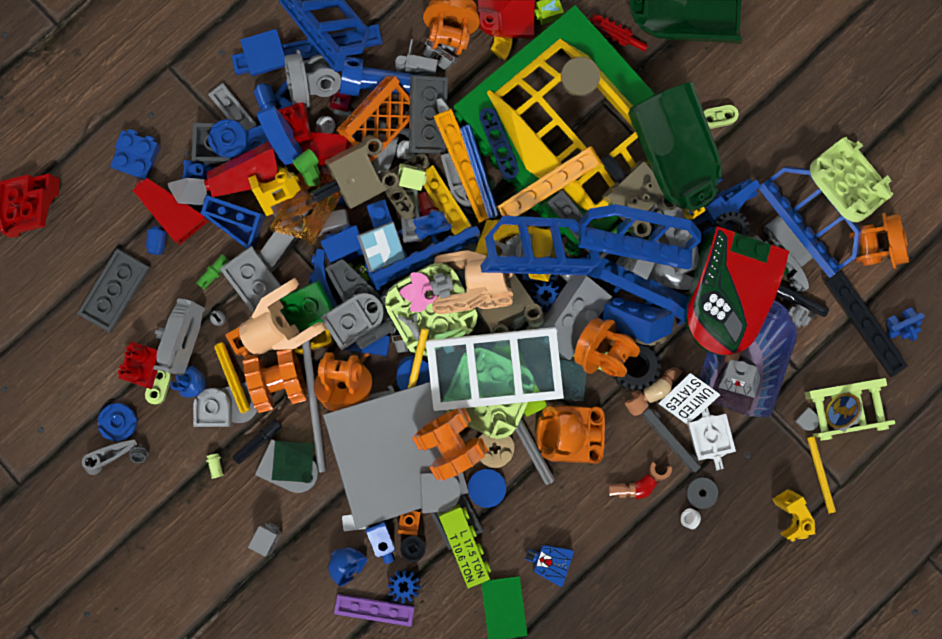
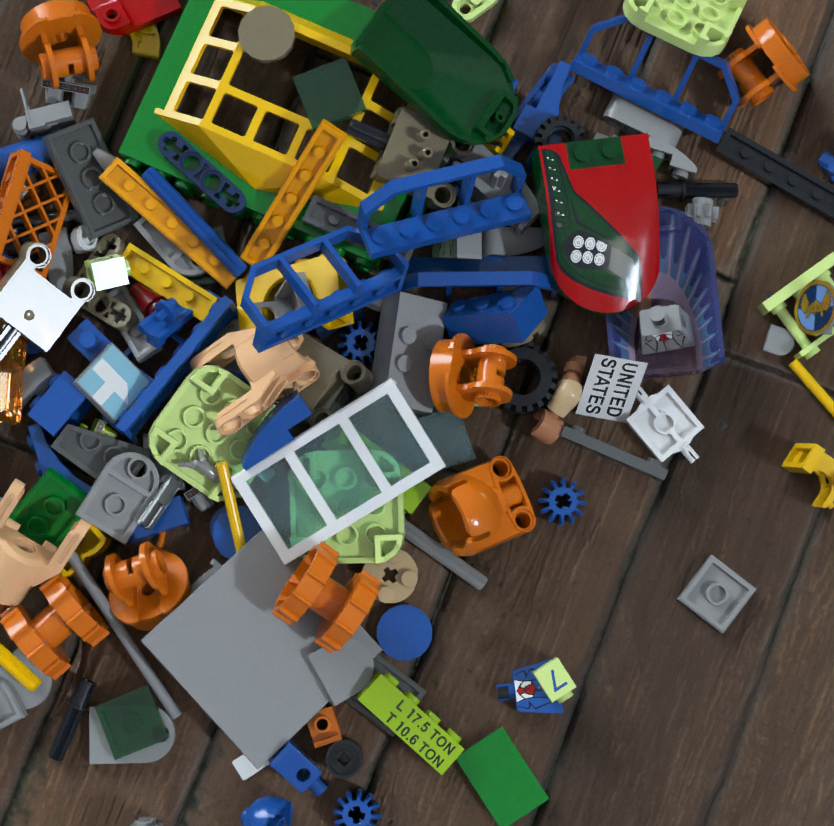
camera: 25 degrees left, 0 degrees up
yellowish green pin [206,453,224,479] -> none
bright pink plate [399,272,439,312] -> none
light grey gear [430,273,454,299] -> none
nougat piece [609,462,672,499] -> none
white tile [681,508,701,530] -> none
dark grey piece [686,477,718,509] -> none
none -> blue slope [241,389,312,471]
none -> clear green tile [292,57,366,132]
none -> yellowish green brick [532,657,576,704]
none -> blue gear [538,478,586,526]
none -> light grey tile [677,555,756,634]

